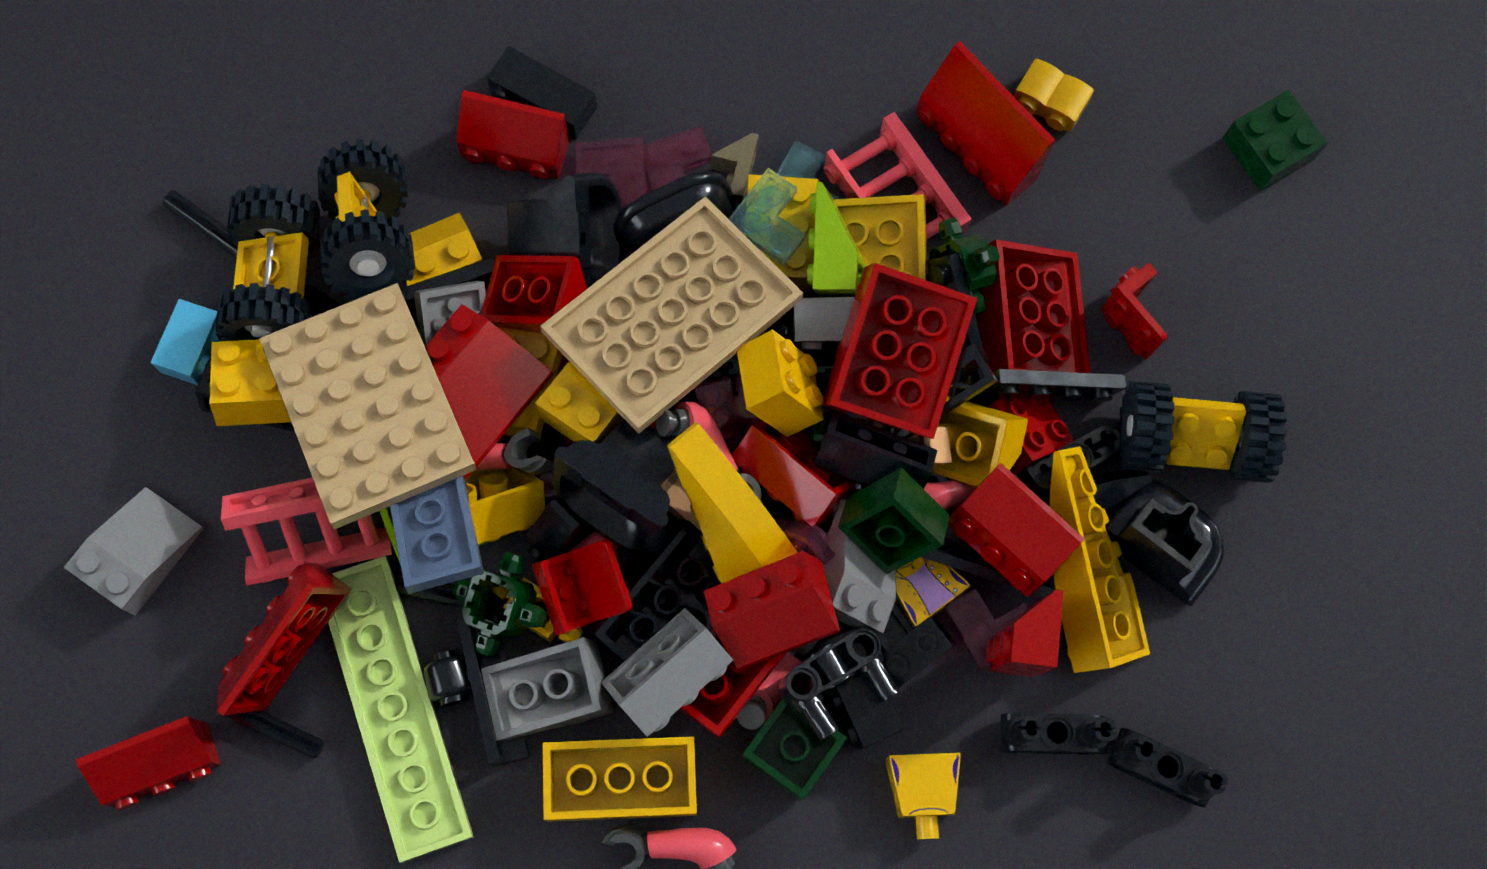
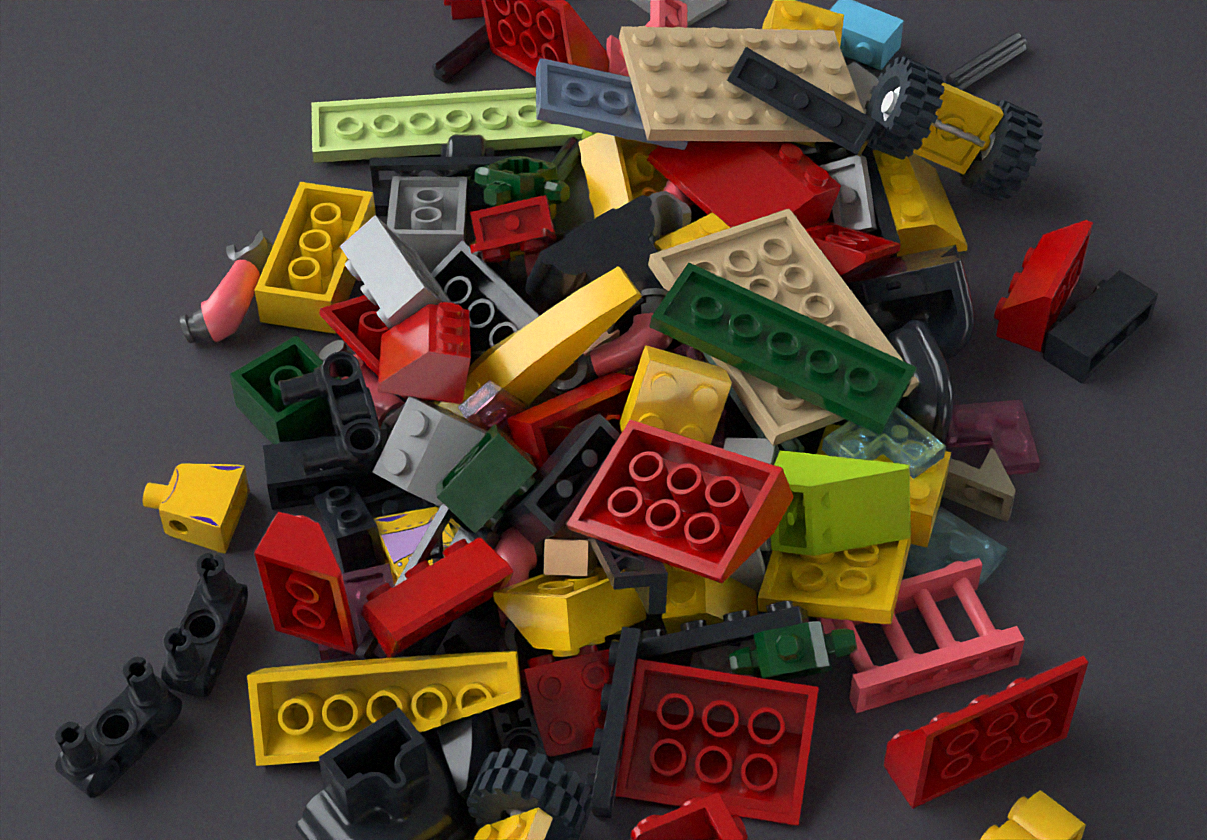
camera: 110 degrees right, 25 degrees down
black plate [215,184,320,341] -> none
clear pink plate [575,137,647,209] -> none
none -> dark green plate [649,263,917,436]
none -> black fence [727,47,885,157]

